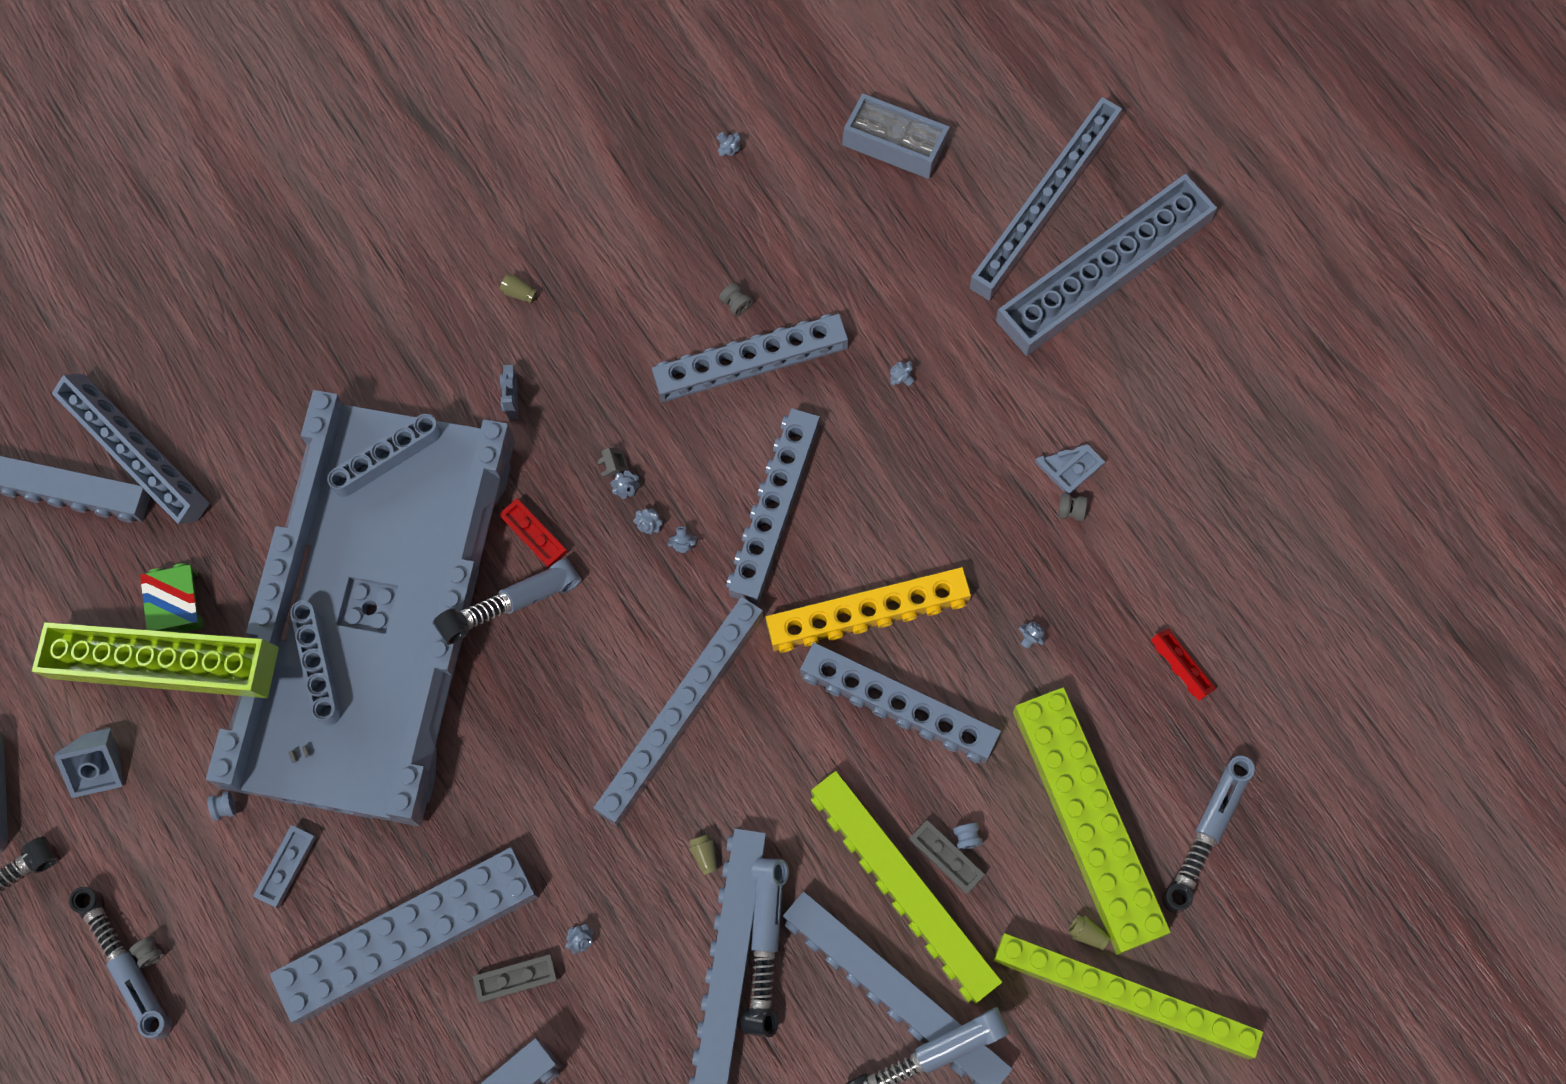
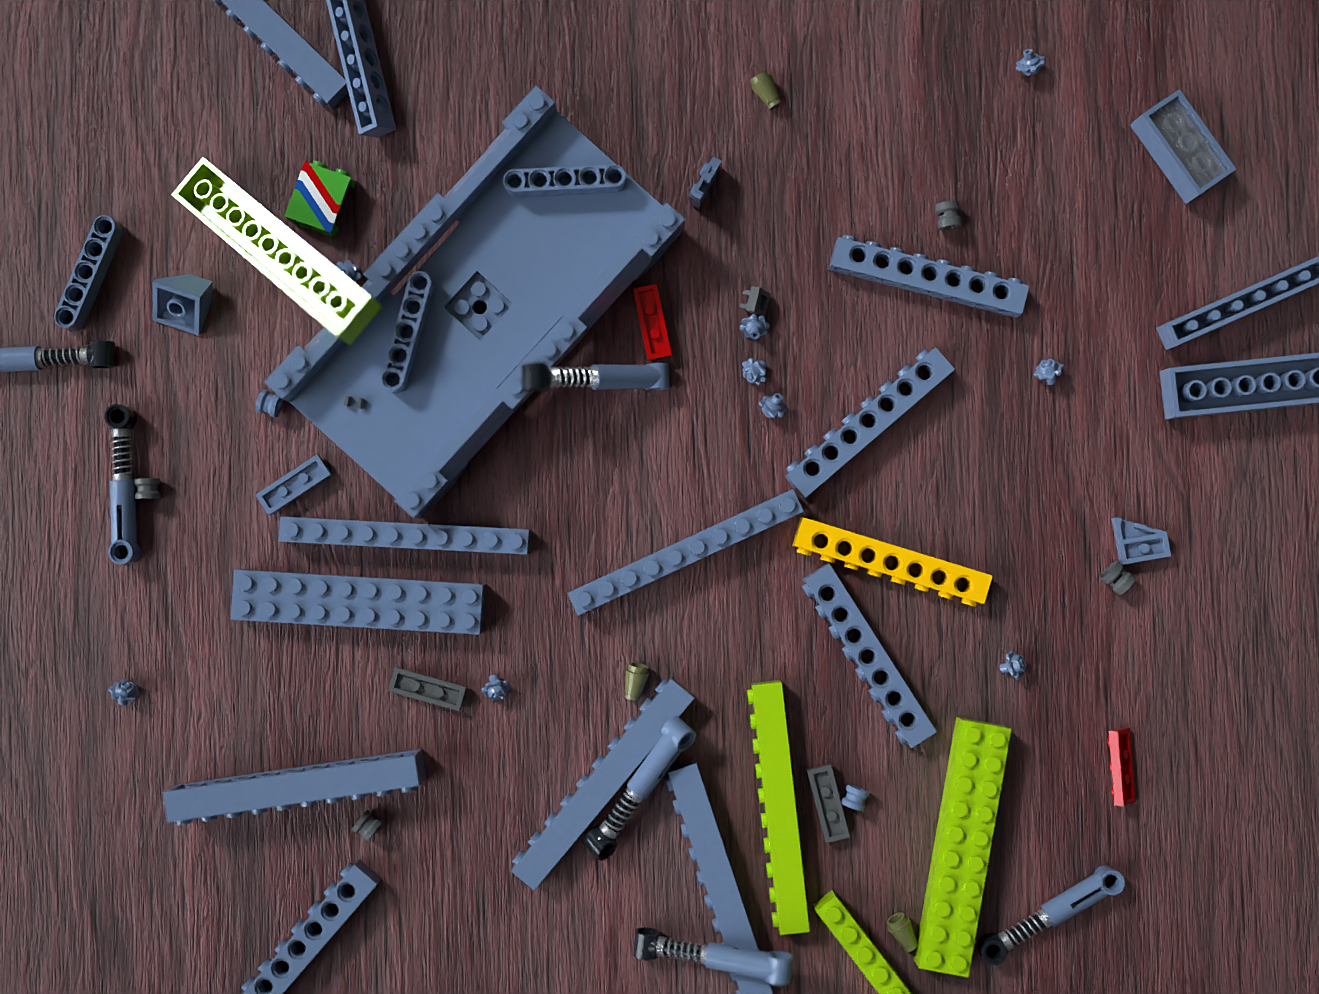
camera: 25 degrees right, 15 degrees up
none -> sand blue brick [279,517,531,554]

